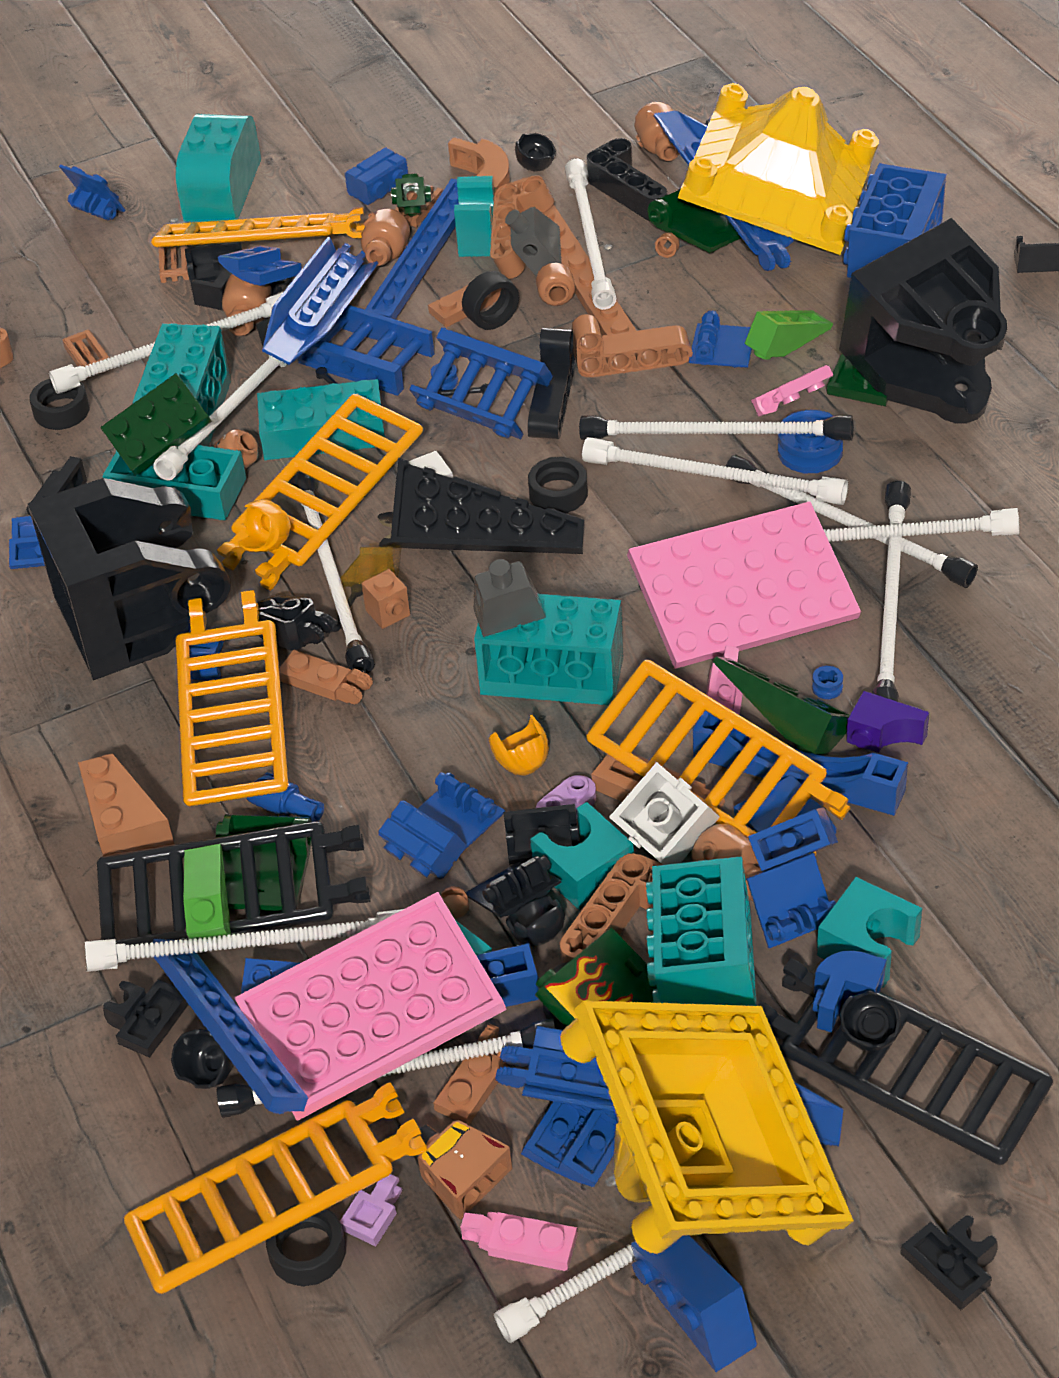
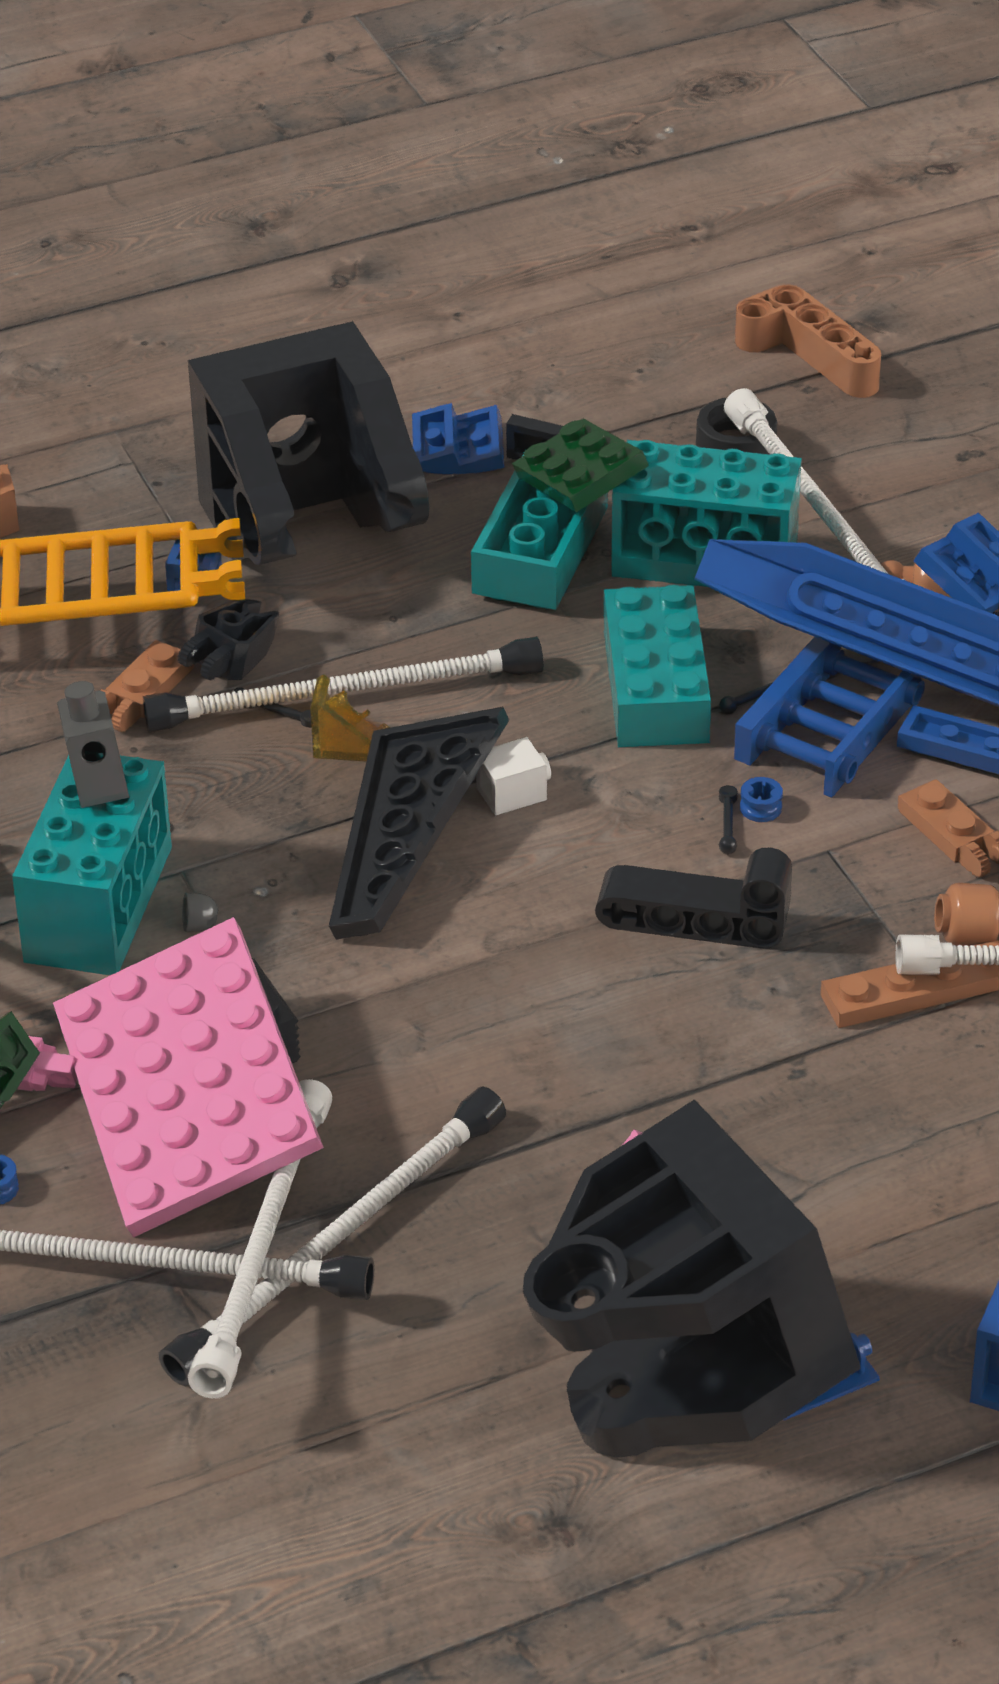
camera: 90 degrees right, 5 degrees down
nougat tile [62,329,110,379] -> none
white hose [154,355,287,480] -> none
nougat head [213,429,258,470] -> none
light orange bar [217,394,423,591] -> none
light orange hair [238,499,291,553] -> none
nougat brick [361,569,410,629] -> none
blue fence [409,327,553,439] -> none
black tyre [461,271,519,330] -> none
black tyre [528,457,588,513] -> none
nougat beam [572,314,693,378] -> none
white hose [579,415,854,441] -> none
white hose [582,437,848,505] -> none
blue hinge [689,310,752,368] -> none
bright green slope [745,310,833,360] -> none
blue wheel [778,410,843,473] -> none

